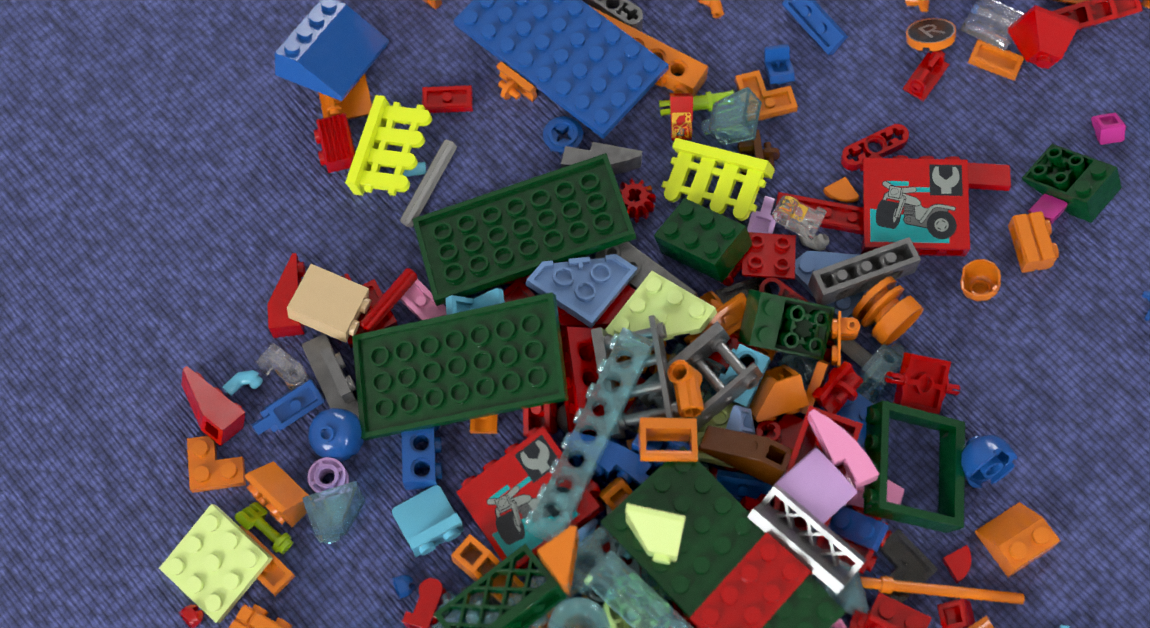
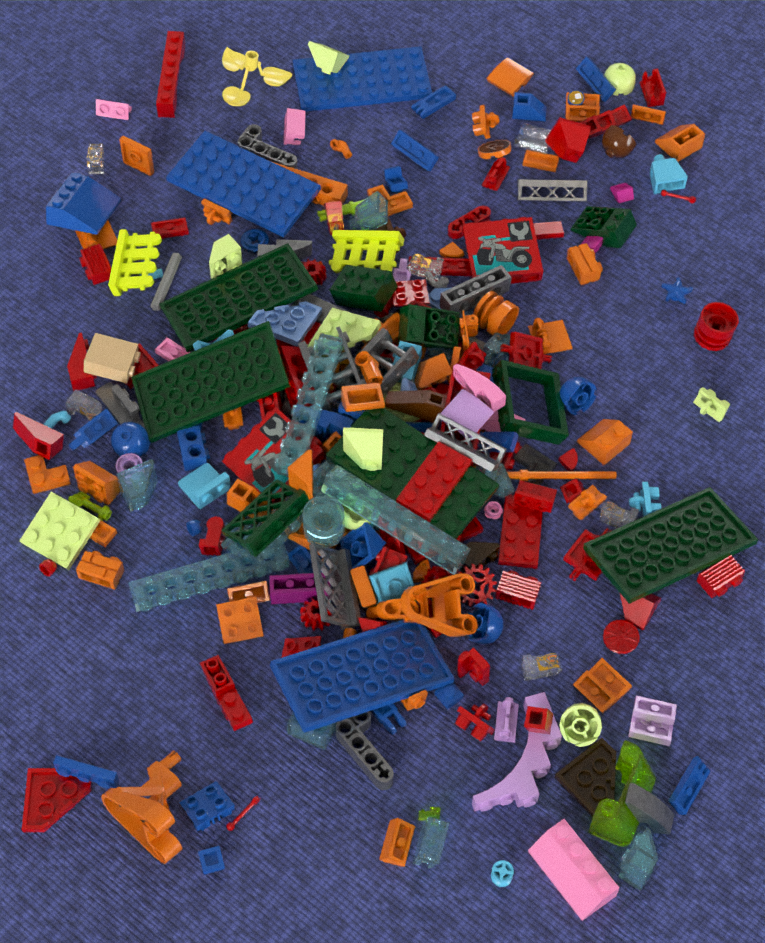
camera: 15 degrees left, 10 degrees down
red axle [360,268,418,332] -> none
orange hair [960,259,1001,301] -> none
none -> yellowish green slope [209,234,242,279]
none -> flat silver fence [517,179,587,201]
none -> orange hinge [528,318,573,354]
none -> reddish brown cylinder [602,125,637,158]

